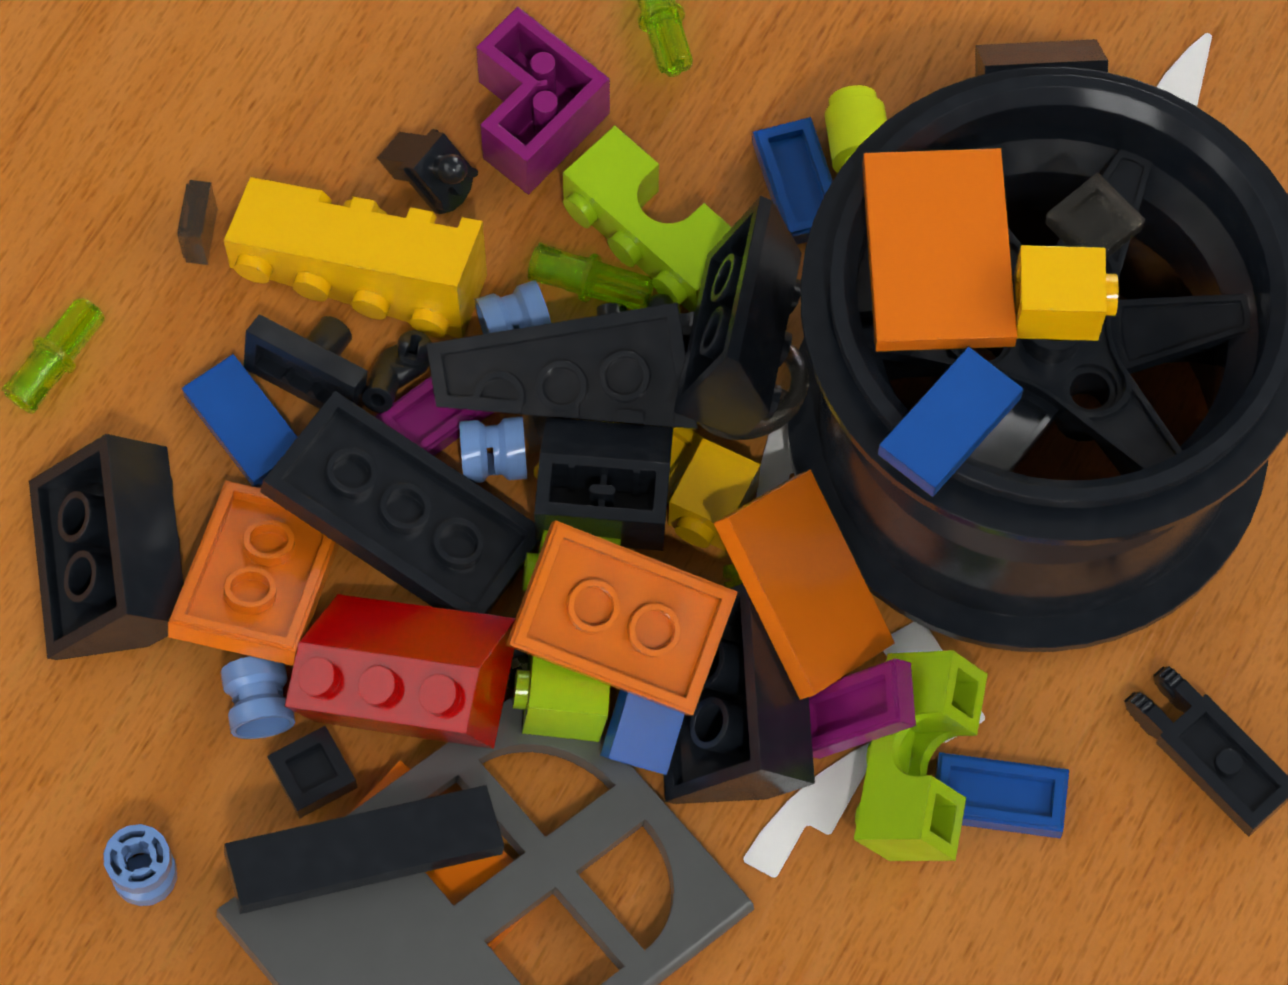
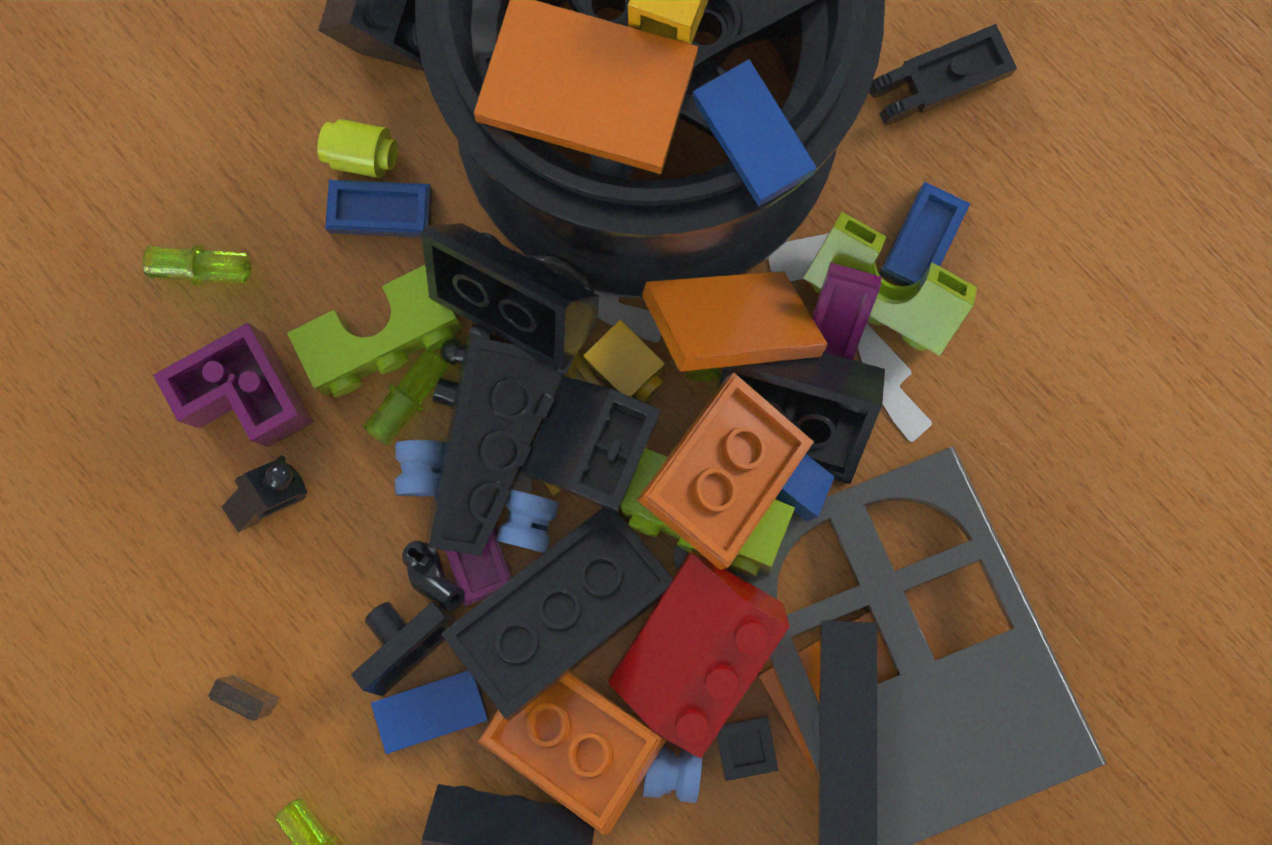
camera: 70 degrees left, 15 degrees up
yellow wedge [224,177,487,338] -> none

